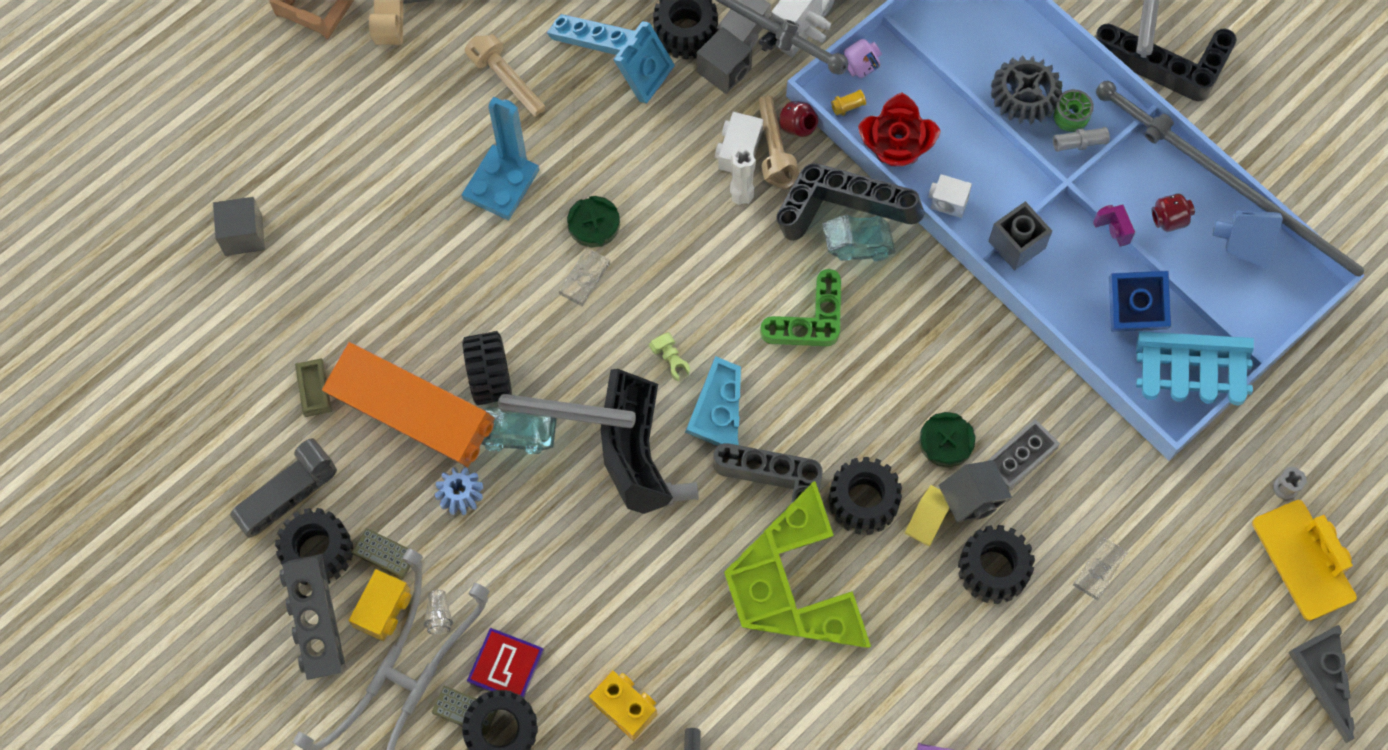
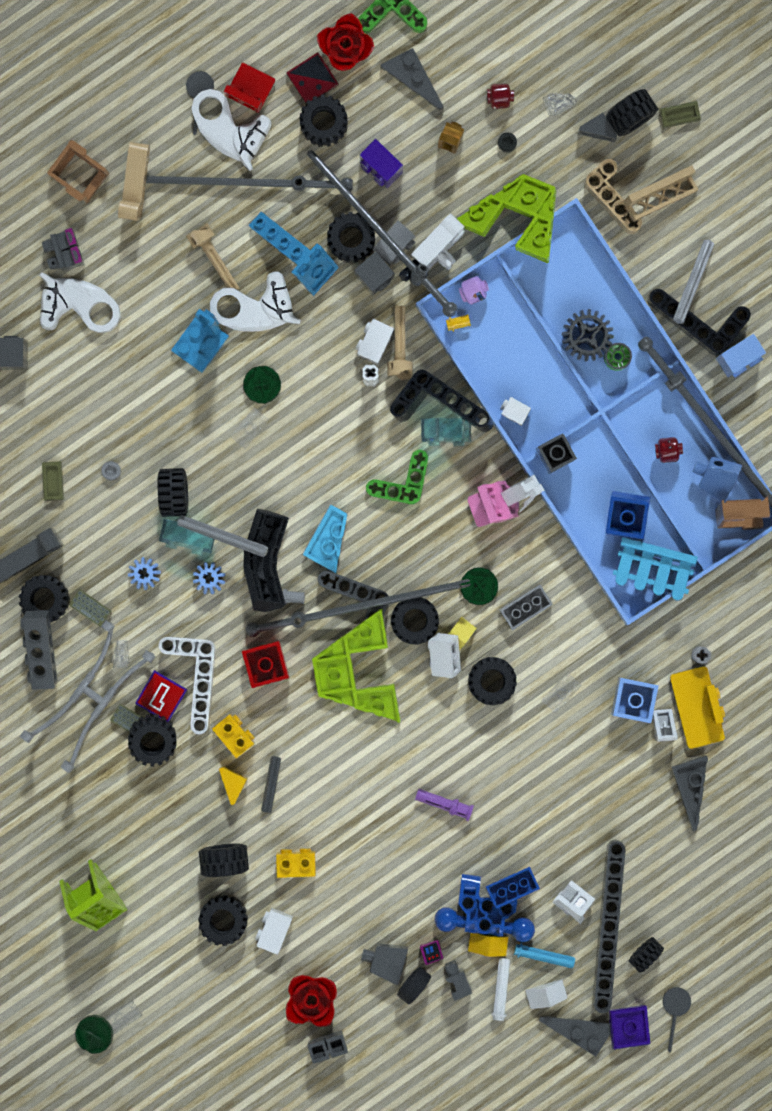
camera: 10 degrees right, 20 degrees up
orange brick [322,342,495,468] -> none
yellow brick [348,569,411,642] -> none
yellowish green piece [649,332,690,381] -> none
dark red head [779,101,818,137] -> none
red brick [858,92,941,166] -> none
dark grey head [938,460,1012,523] -> none
light grey pin [1053,127,1110,152] -> none
magenta bracket [1093,204,1135,247] -> none
none -> white animal [39,272,121,333]
none -> dark grey hips [42,228,85,271]
none -> light grey tile [101,461,121,481]
none -> white beam [159,637,216,734]
none -> light blue gear [193,562,225,594]
none -> white animal [210,271,301,332]
none -> red brick [242,641,290,688]
none -> dark grey bar [246,579,471,637]
none -> white brick [428,633,461,678]
none -> bright pink piece [468,481,519,527]
none -> white piece [501,475,545,513]
none -> light blue brick [611,677,659,723]
none -> white slope [653,709,678,742]
none -> medium nougat piece [715,496,770,530]
none -> light blue brick [716,334,766,378]

